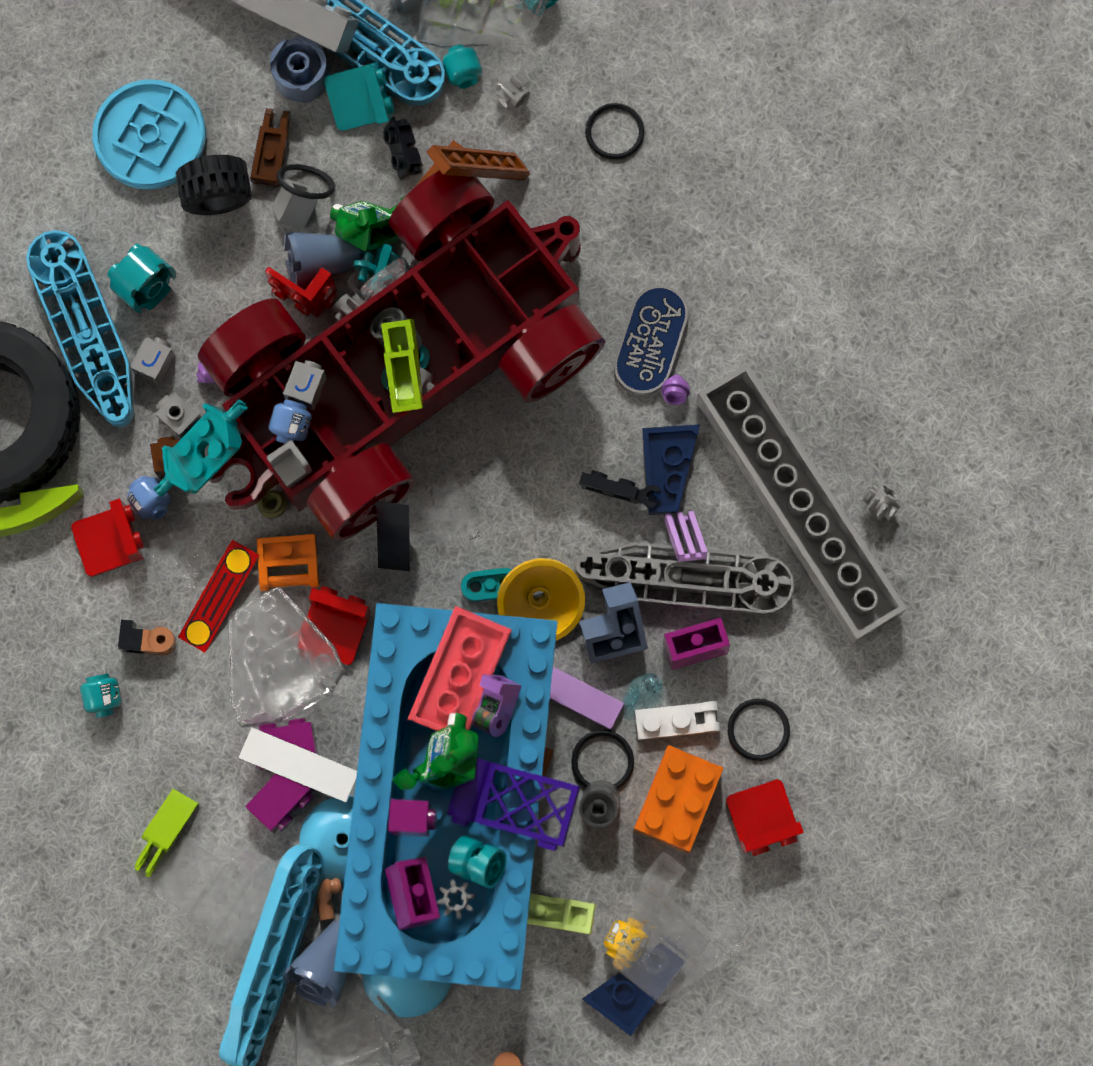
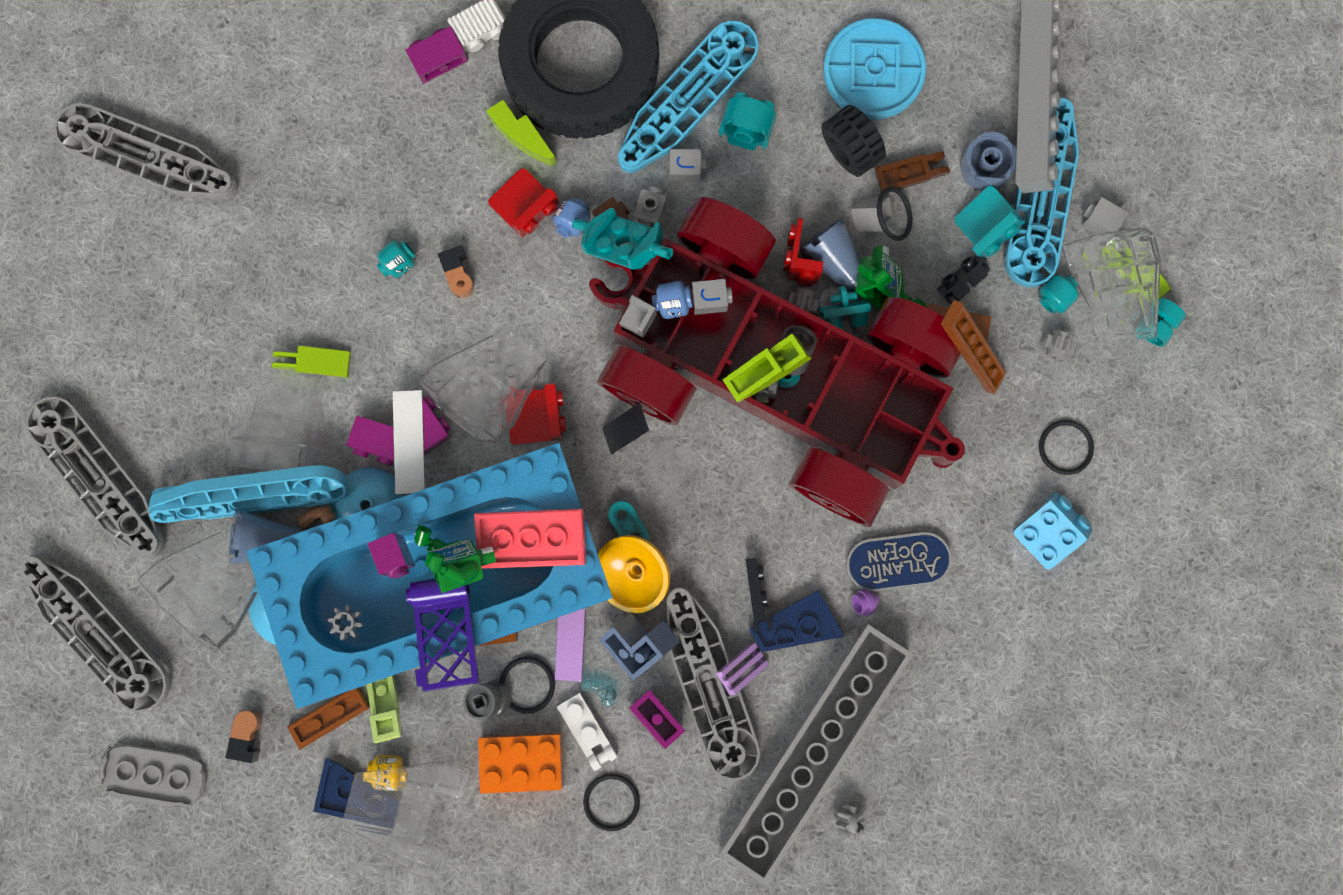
camera: 65 degrees right, 5 degrees up
sticker [178,540,259,653] -> none
orange plate [257,534,320,591] -> none
olive plate [258,490,287,519] -> none
clear plate [360,257,411,300] -> none
magenta brick [385,857,440,930] -> none
teal wheel [448,836,506,888] -> none
medium lavender leg [472,674,522,737] -> none
red bracket [726,779,804,857] -> none
none -> dark orange tile [287,688,370,750]
none -> medium azure bracket [1014,492,1092,569]

